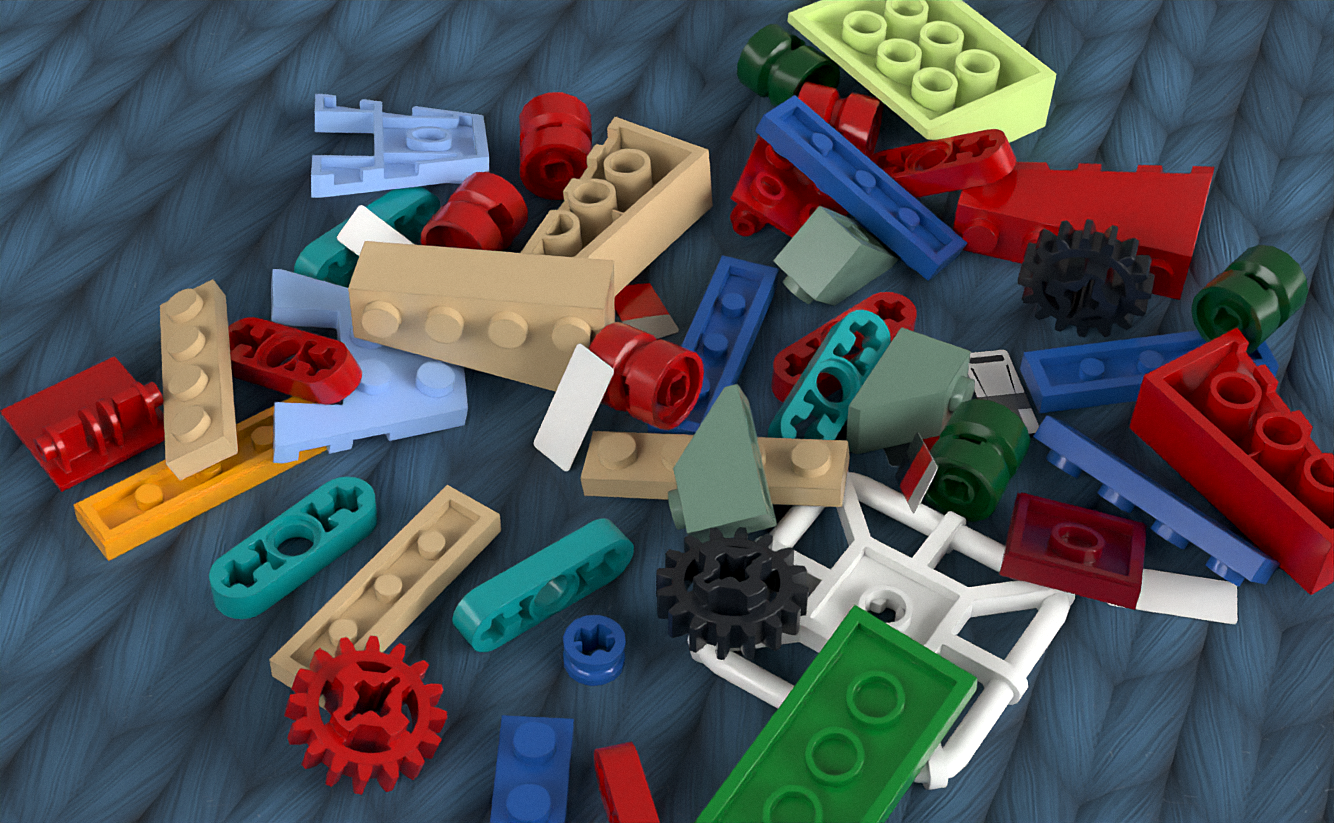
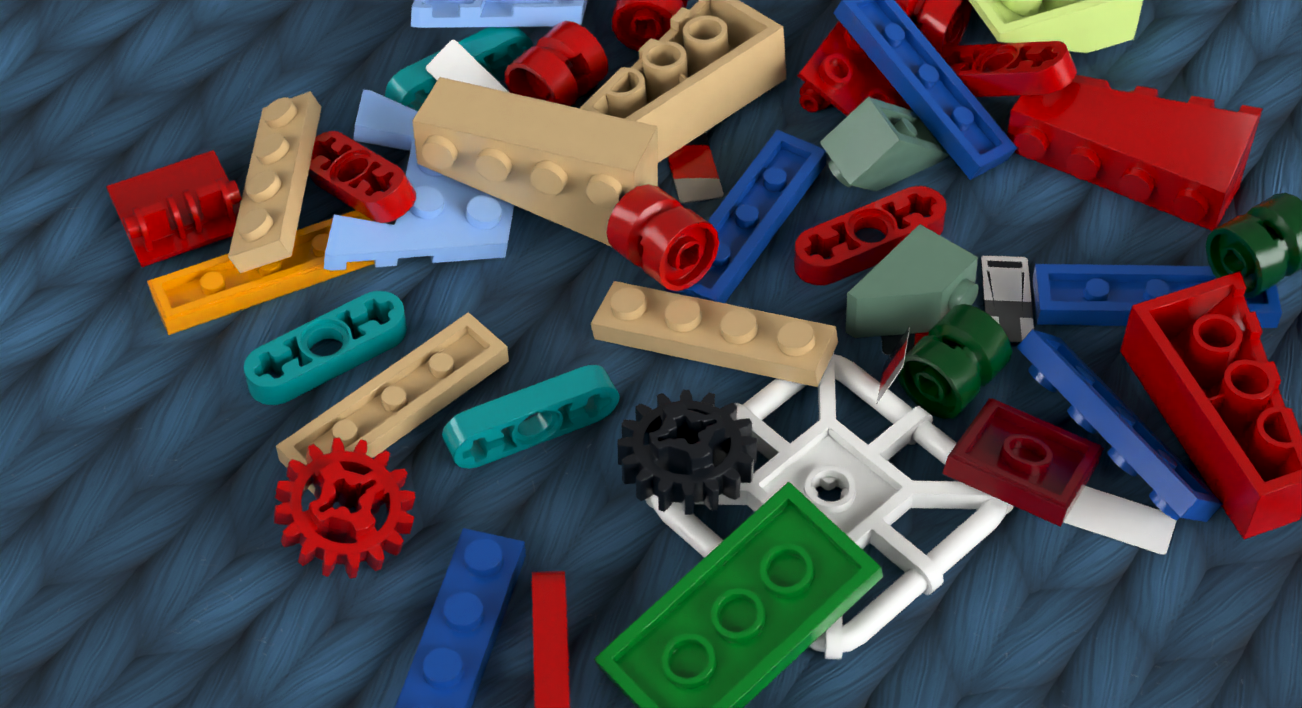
camera: 15 degrees right, 5 degrees up
white sticker [534,344,614,472] -> none
blue bush [563,615,626,686] -> none
sand green slope [668,384,777,543] -> none
teal beam [768,310,891,440] -> none
black gear [1018,219,1155,338] -> none

